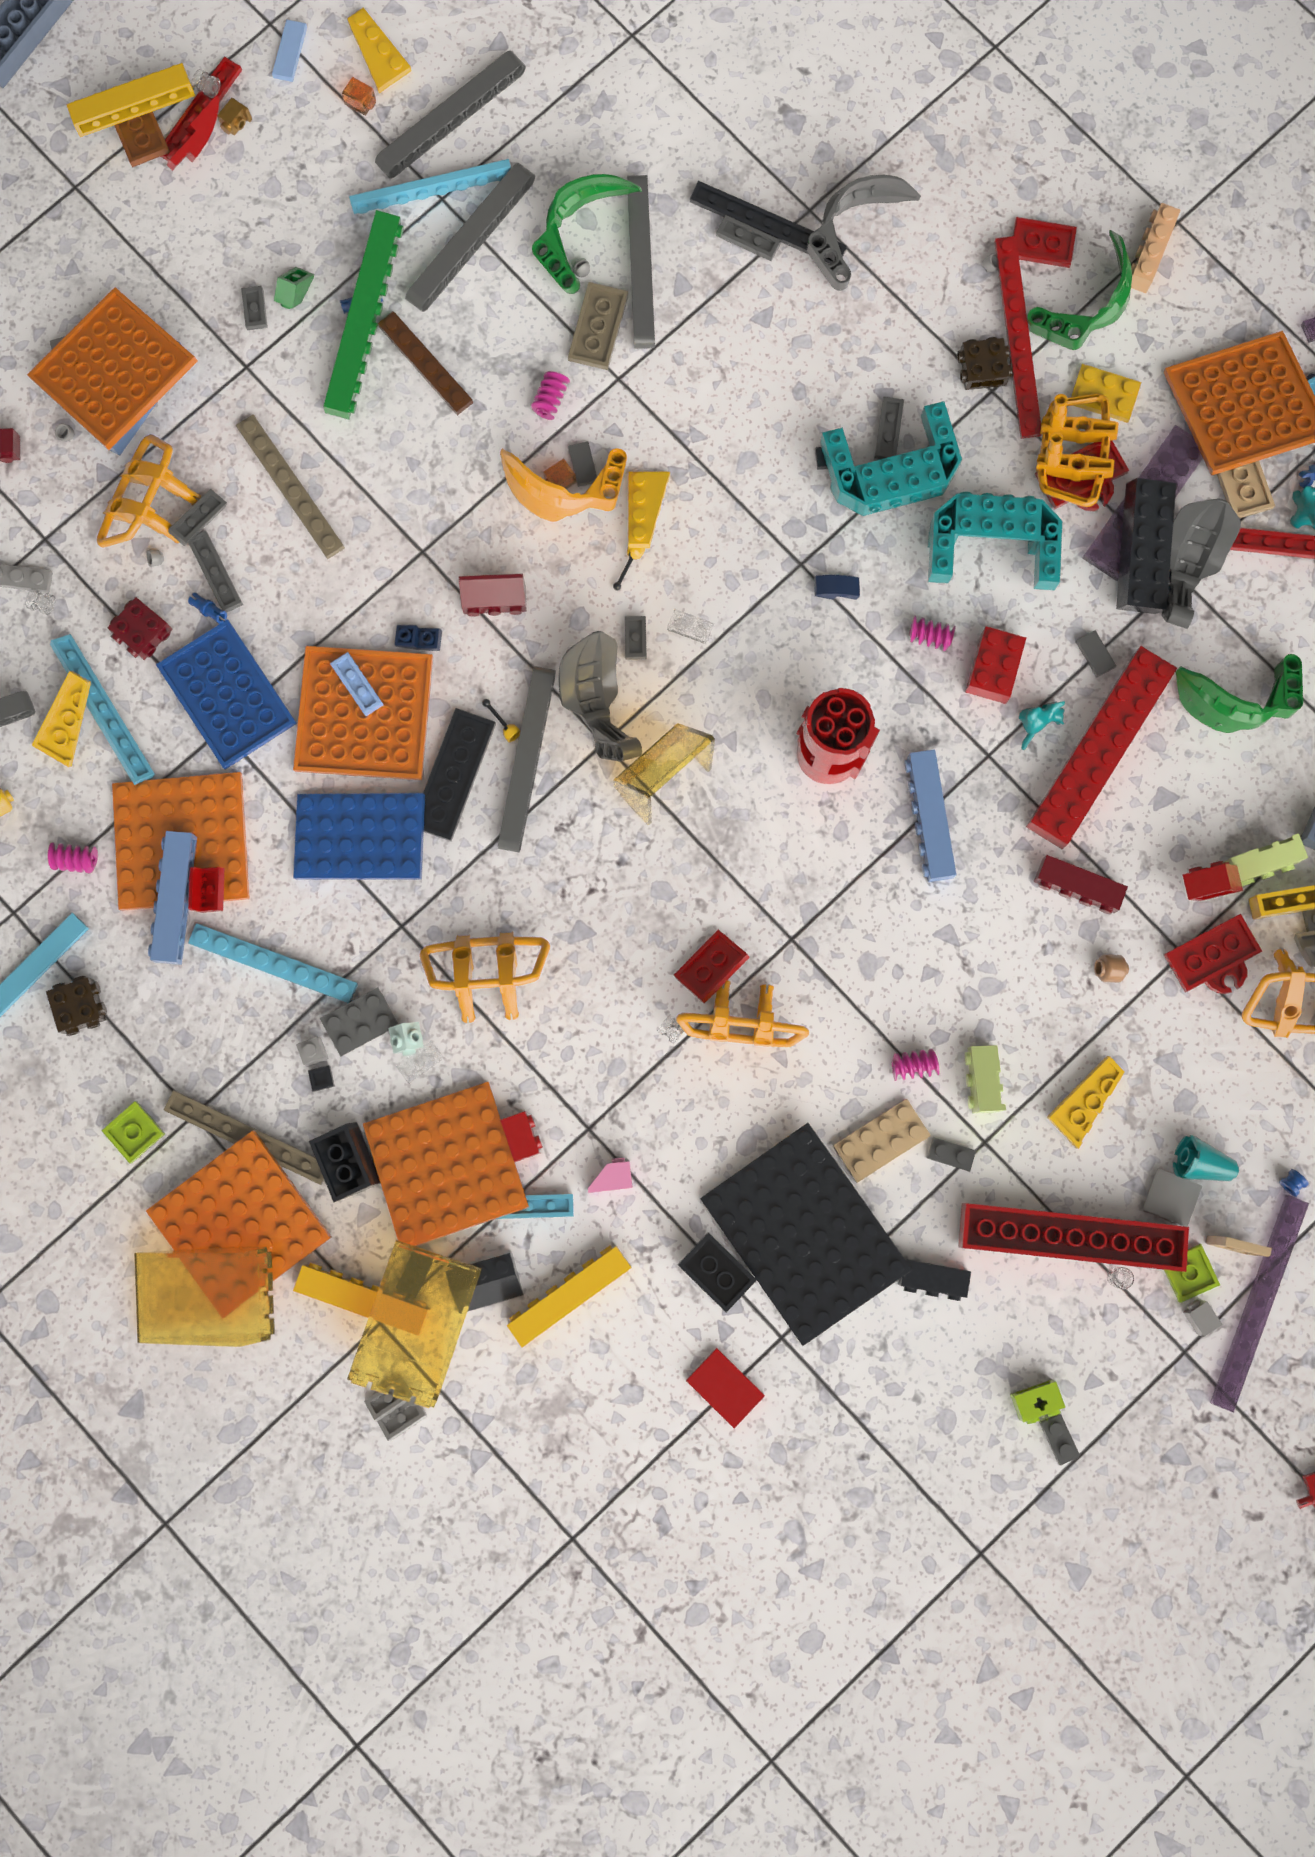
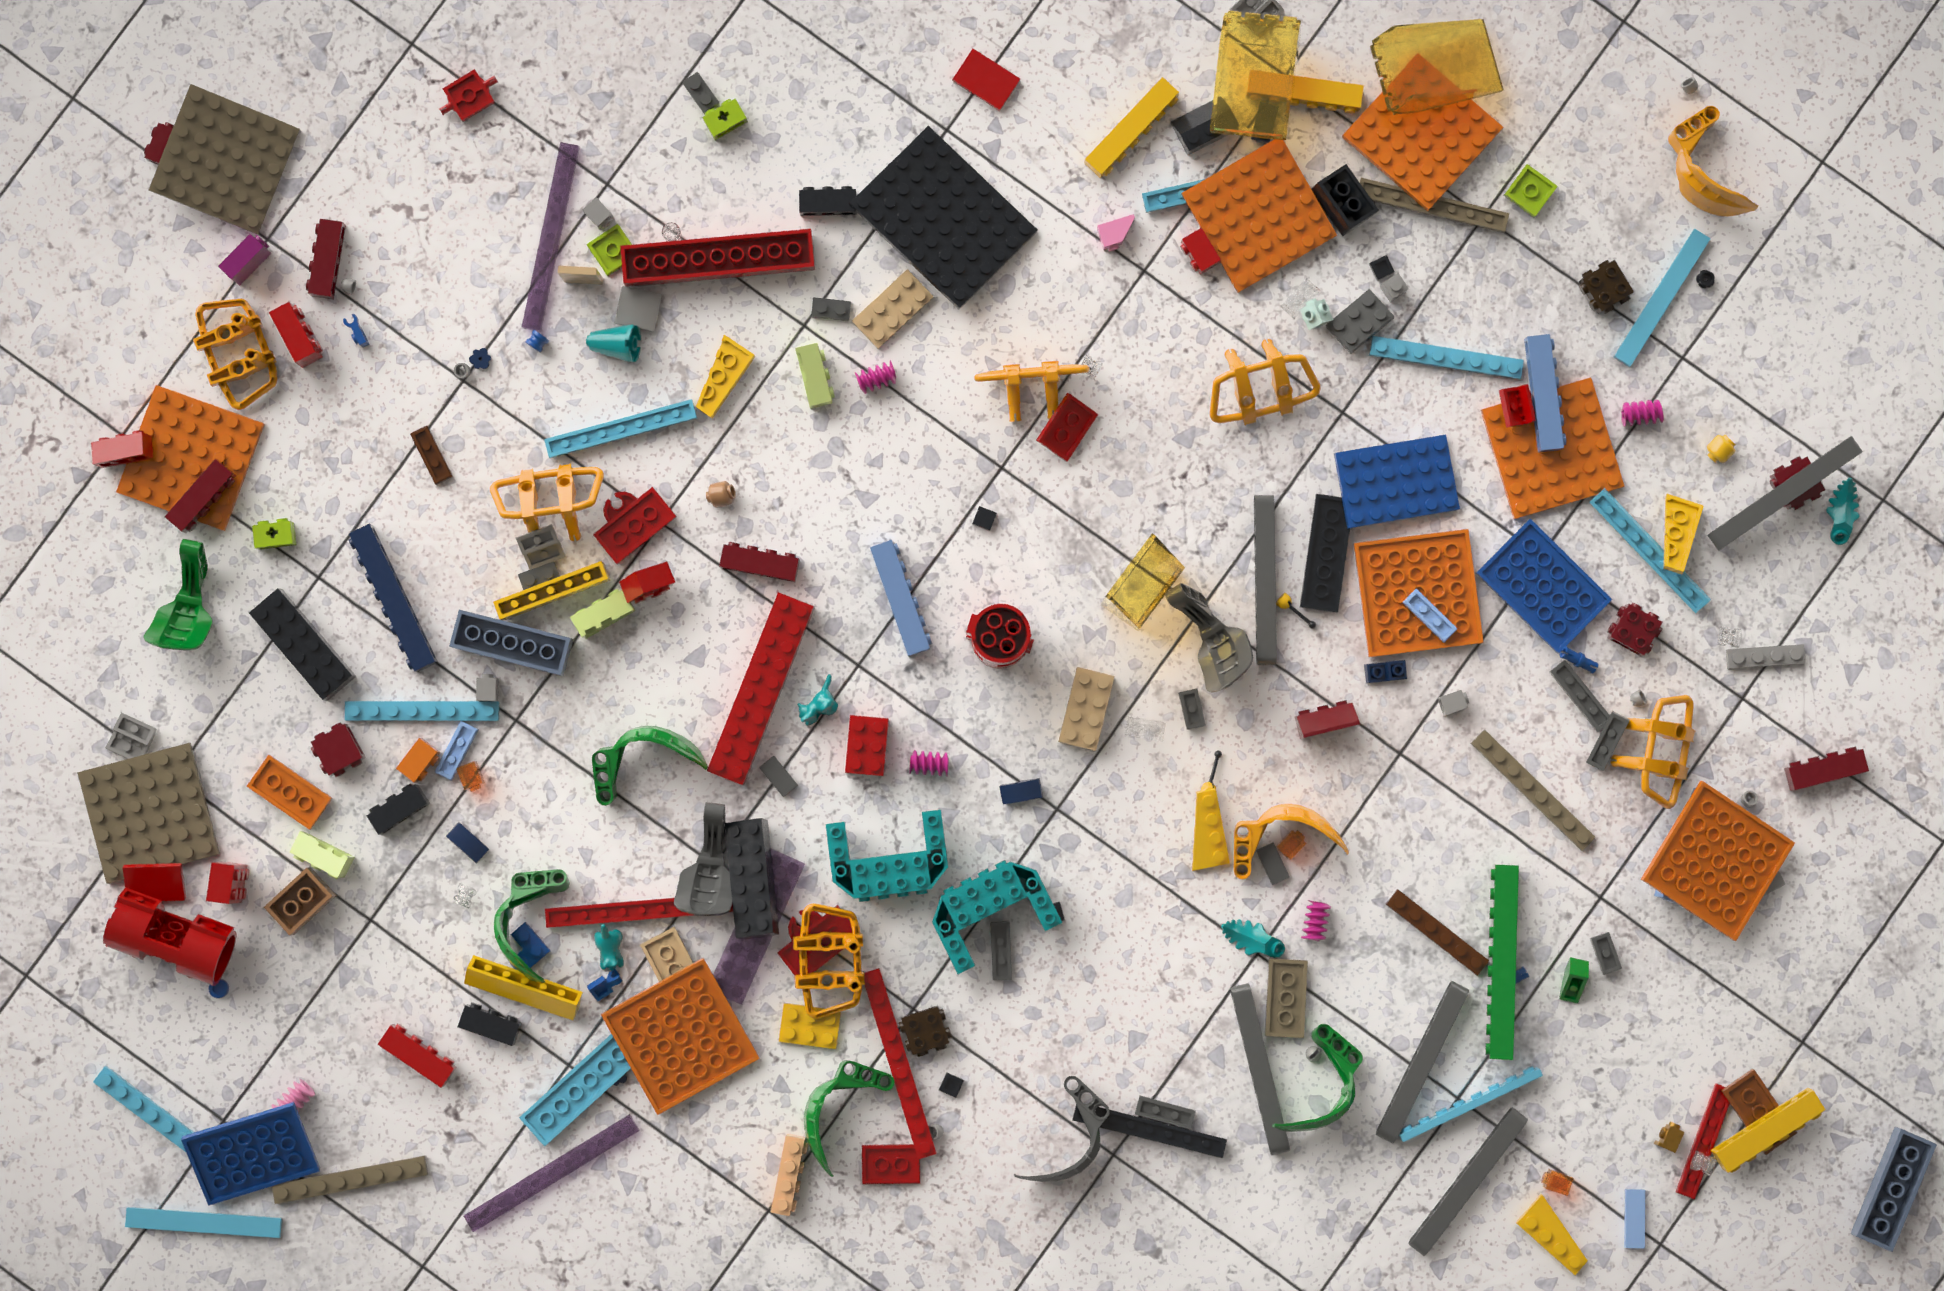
camera: 170 degrees right, 5 degrees up
red slope [167,95,219,171] -> none
black brick [677,1232,757,1313] -> none
none -> medium azure plate [544,399,697,458]
none -> black tile [939,1072,964,1098]
none -> black tile [972,506,997,531]
none -> tan brick [1058,667,1115,751]
none -> teal plant [1221,919,1285,958]
none -> light grey brick [1437,690,1469,716]

